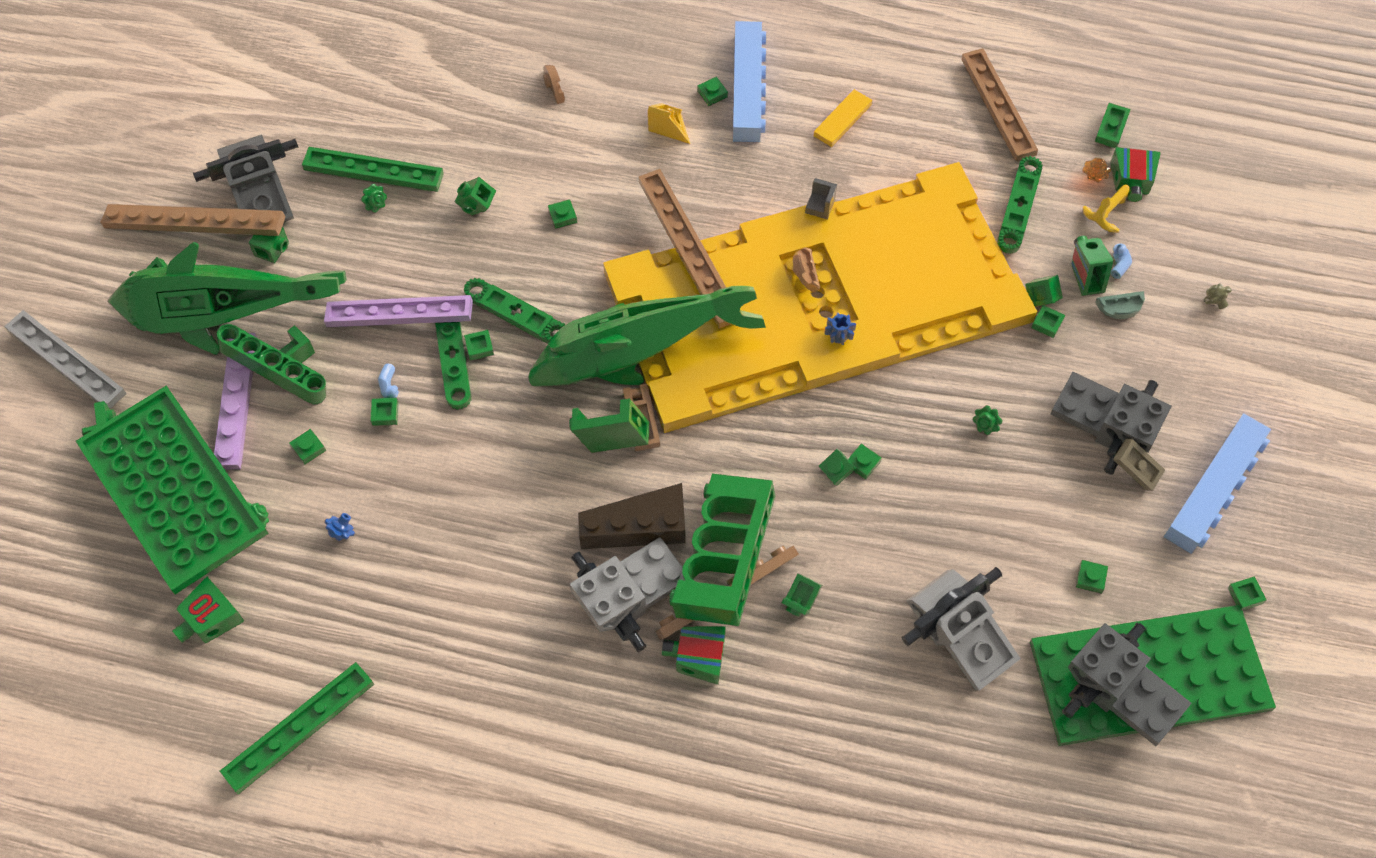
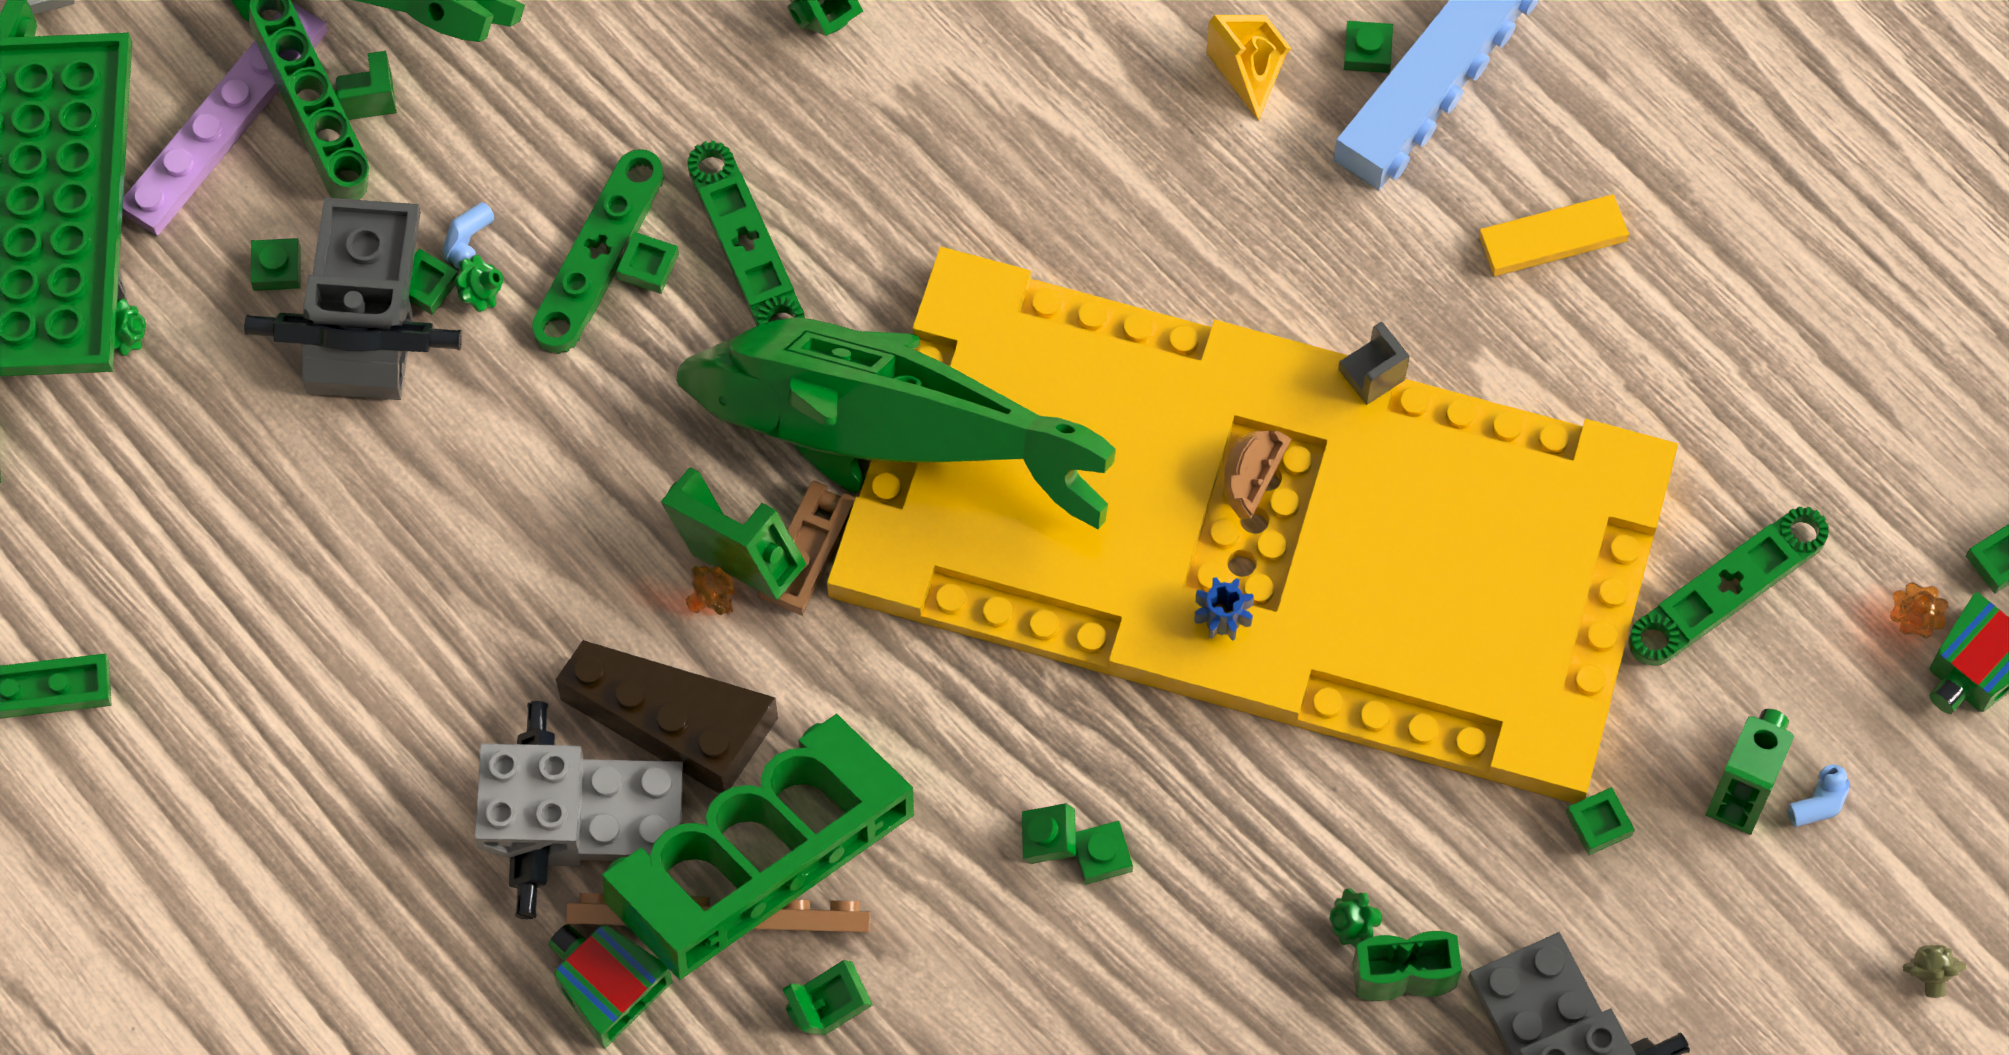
camera: 35 degrees right, 5 degrees up
lavender plate [324,295,473,327] -> none
blue plant [324,513,355,541] -> none
green plate [548,199,578,229] -> none
medium nougat plate [638,169,731,329] -> none
medium nougat plate [961,48,1038,161] -> none
green panel [1025,275,1063,306] -> none
yellow piece [1082,185,1129,233] -> none
sand green plate [1095,291,1145,319] -> none
none -> dark grey piece [244,197,462,400]
none -> green plant [454,255,503,312]
none -> clear orange plant [685,565,736,615]
none -> green brick [1352,931,1462,1001]

